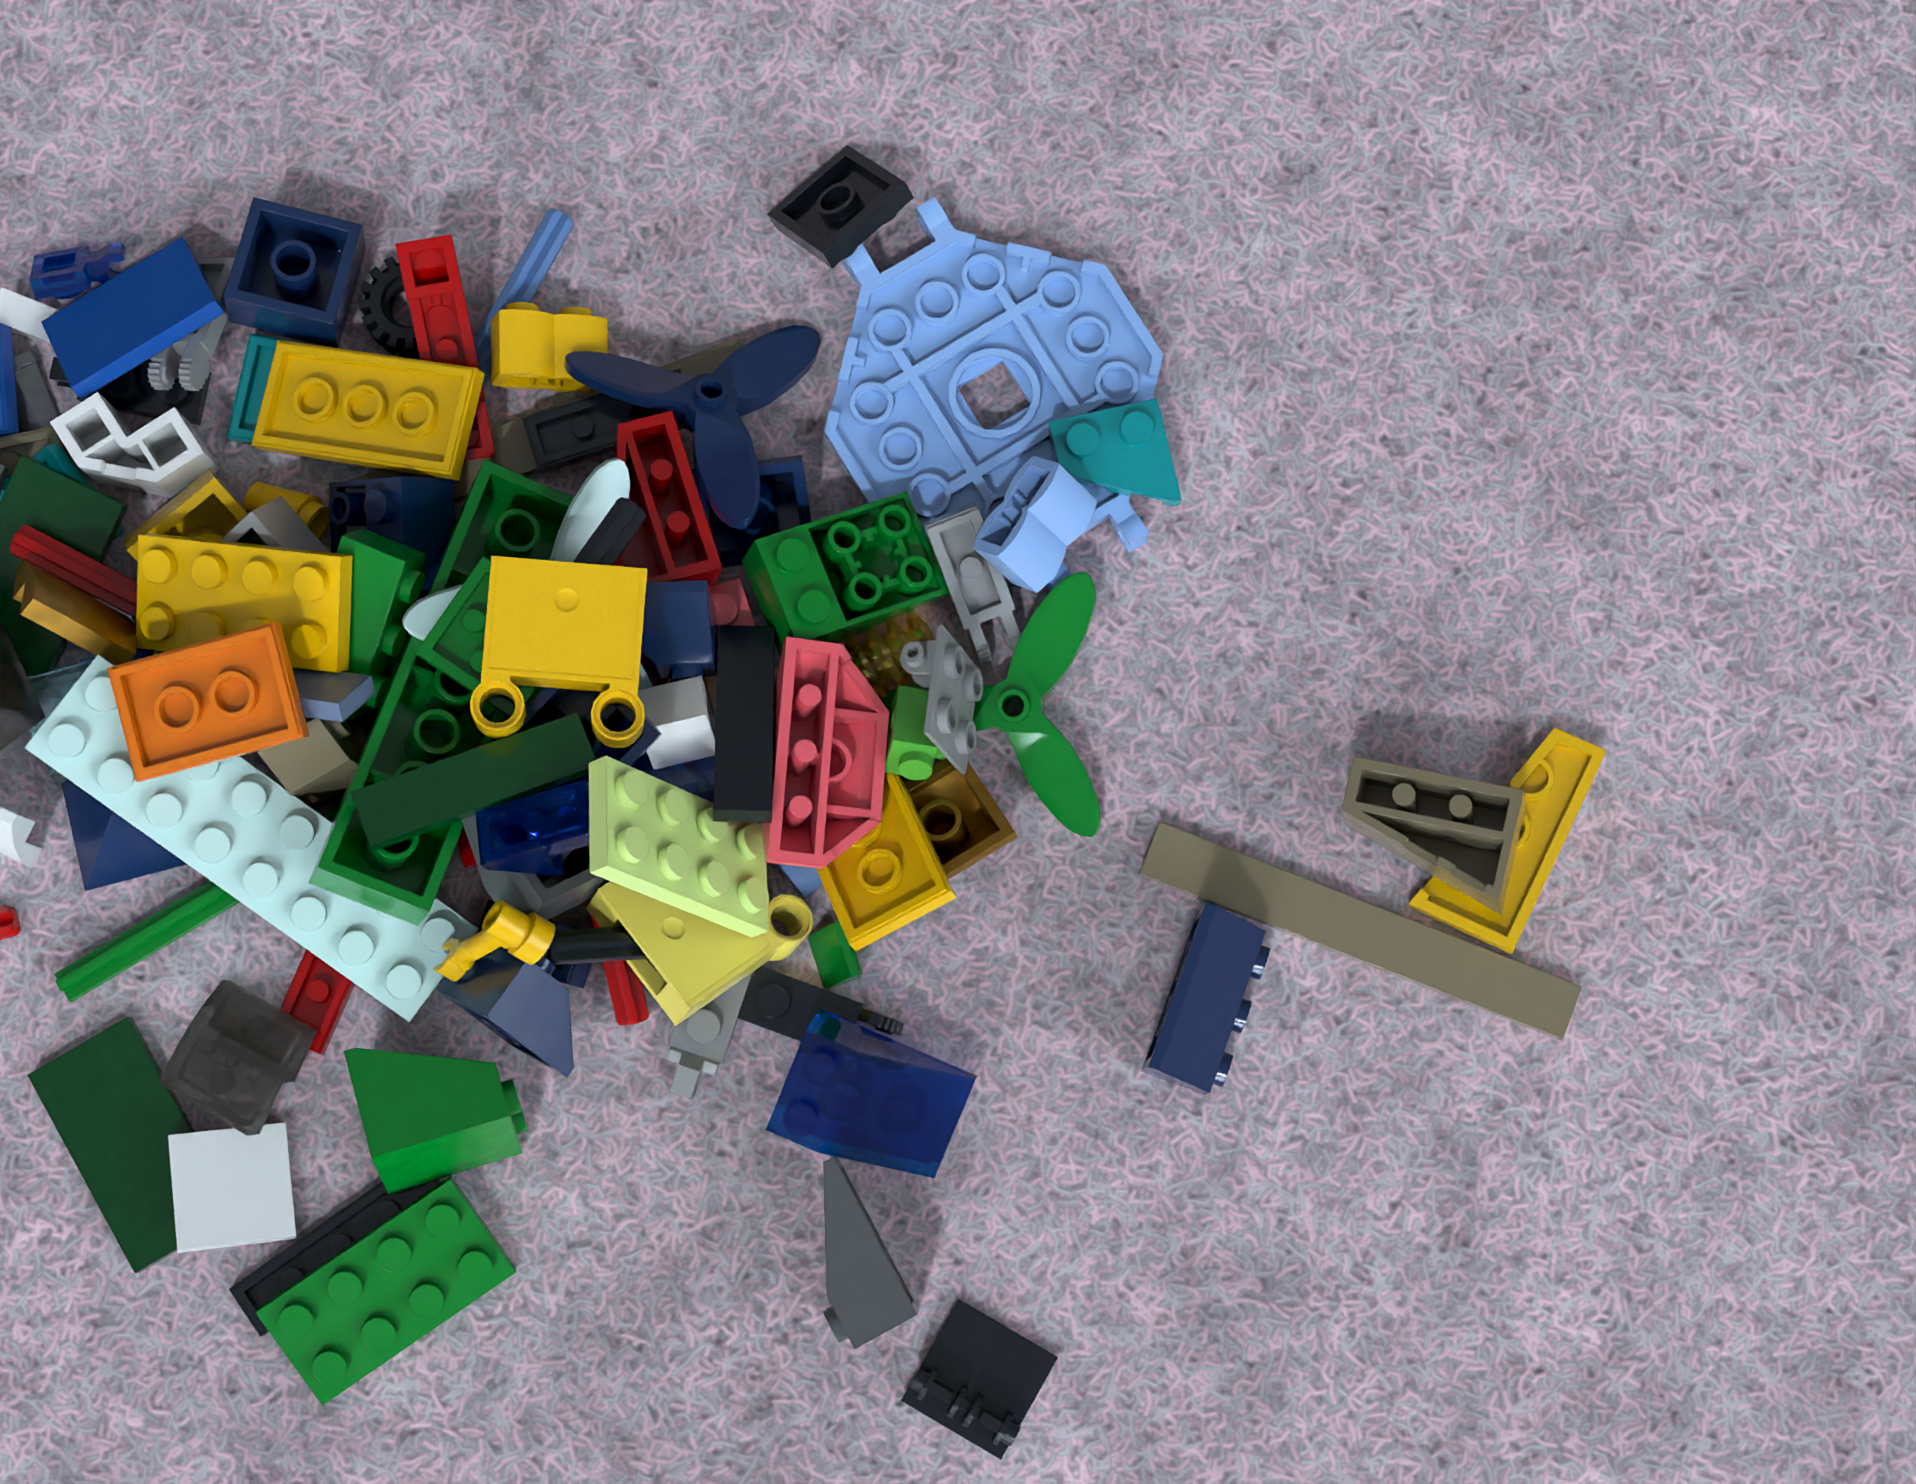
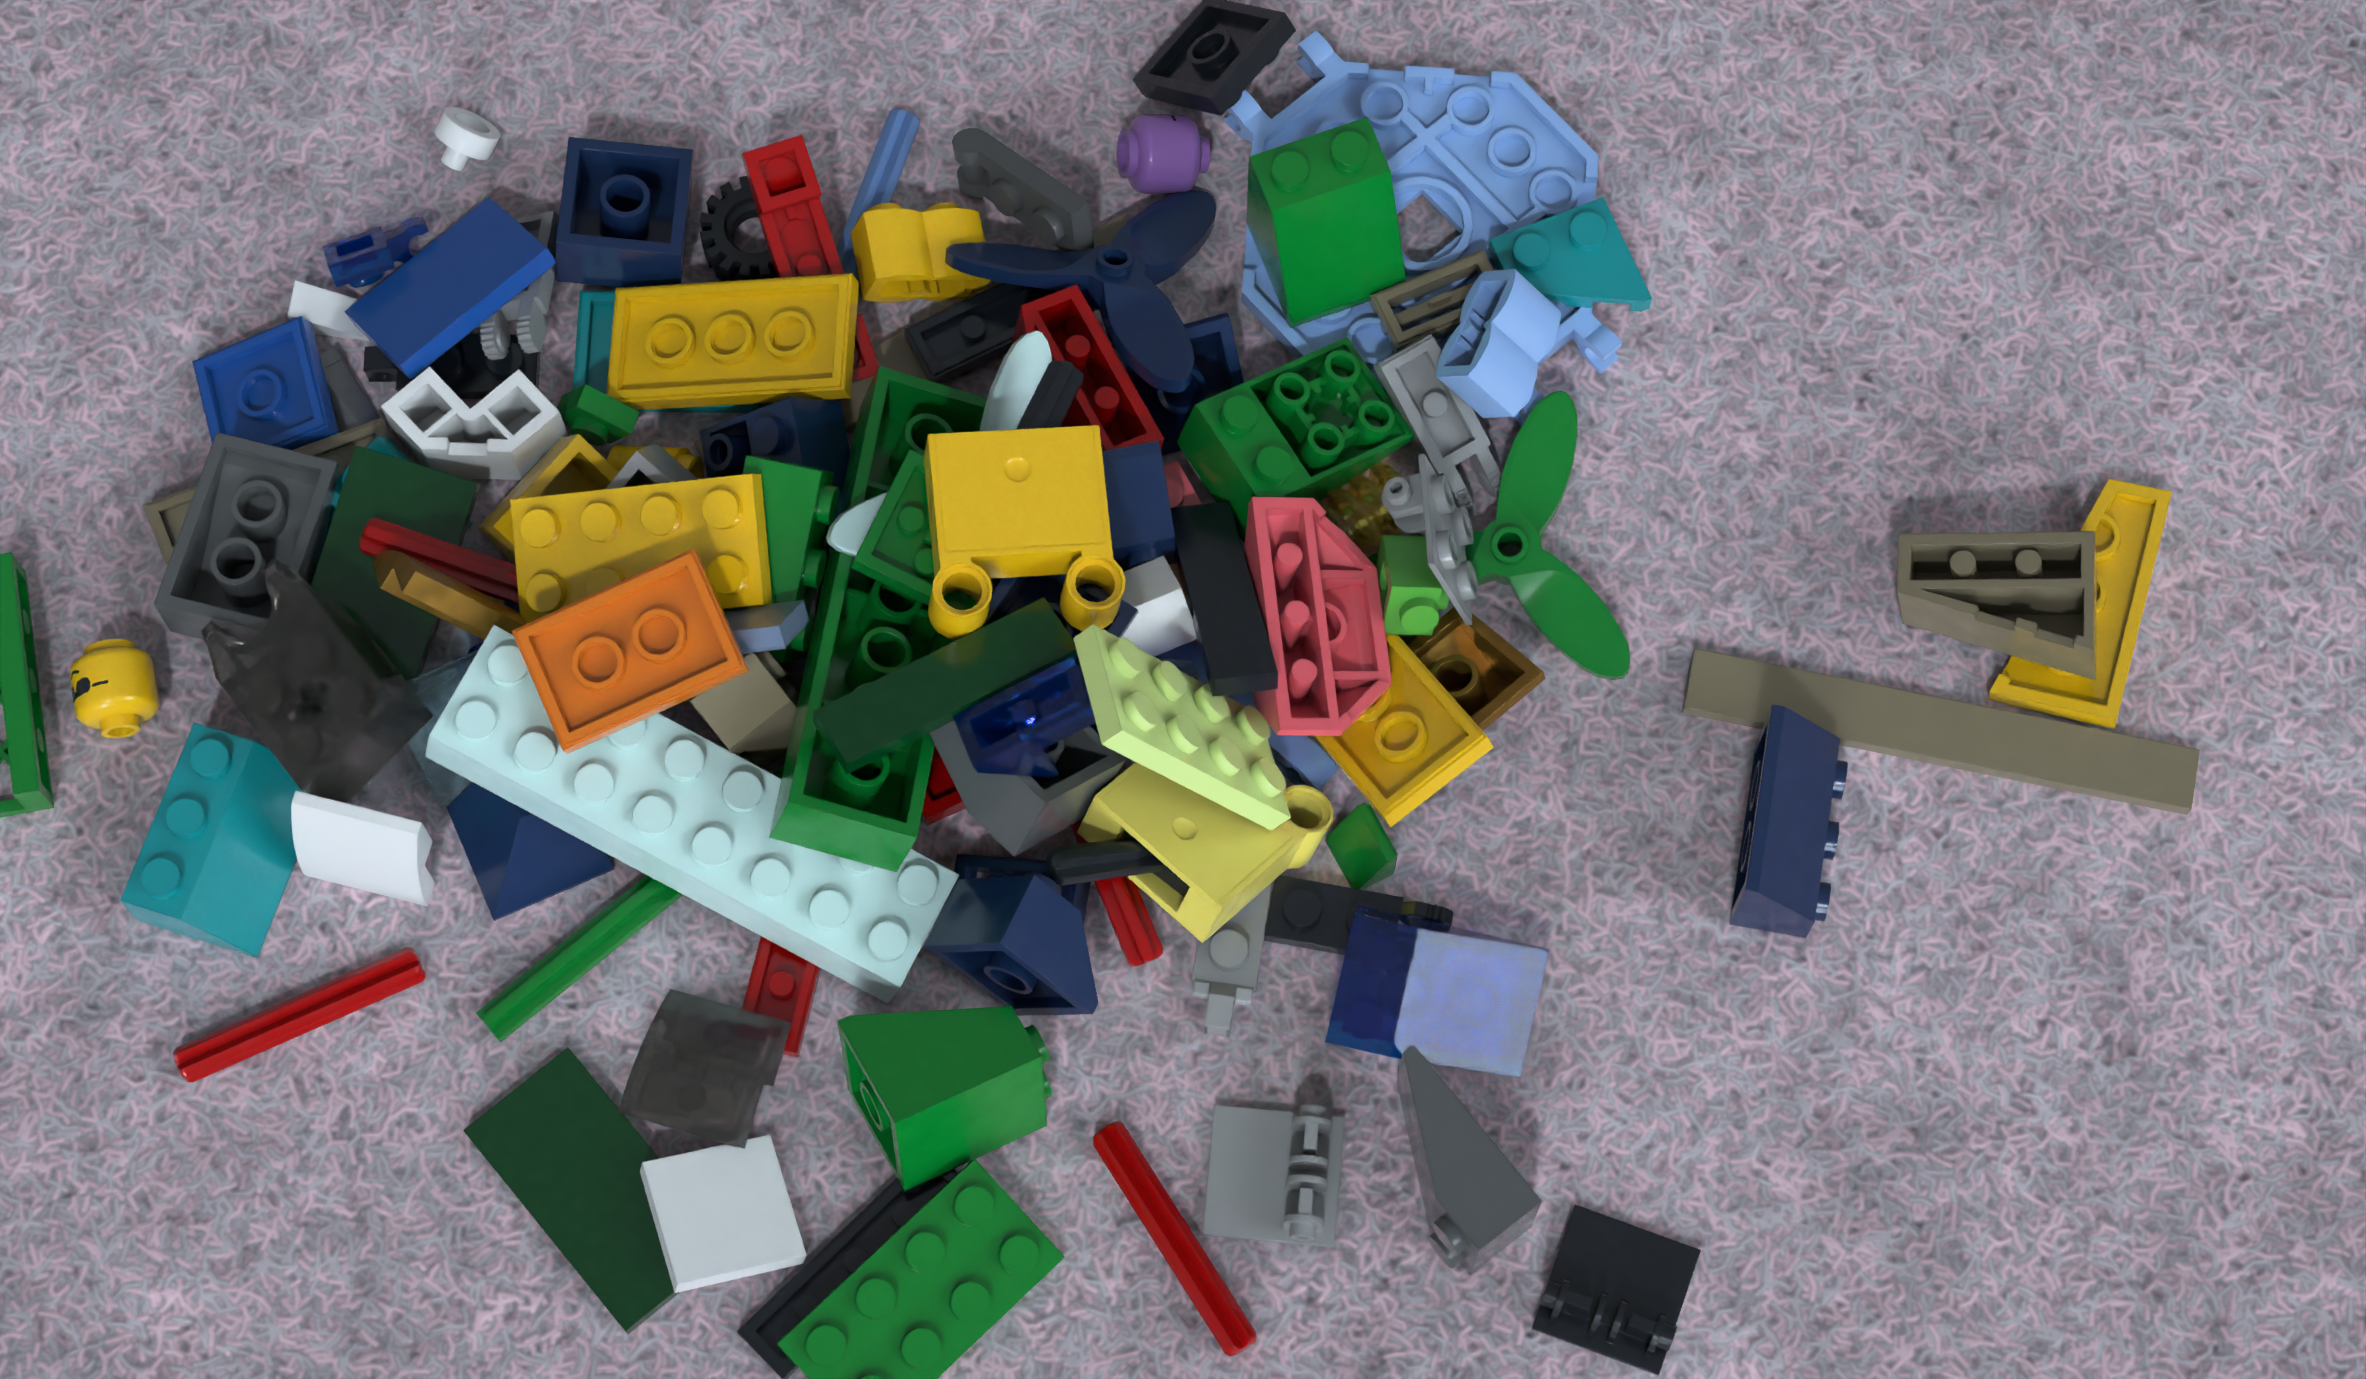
camera: 10 degrees left, 10 degrees down
yellow brick [433,900,555,982] -> none
none -> white tile [434,107,501,171]
none -> green plate [557,384,640,446]
none -> dark grey plate [952,128,1094,251]
none -> red axle [1093,1121,1257,1357]
none -> medium lavender head [1116,114,1210,194]
none -> light grey hinge [1202,1104,1345,1248]
none -> green slope [1246,117,1406,328]
none -> dark tan tile [1370,250,1494,353]

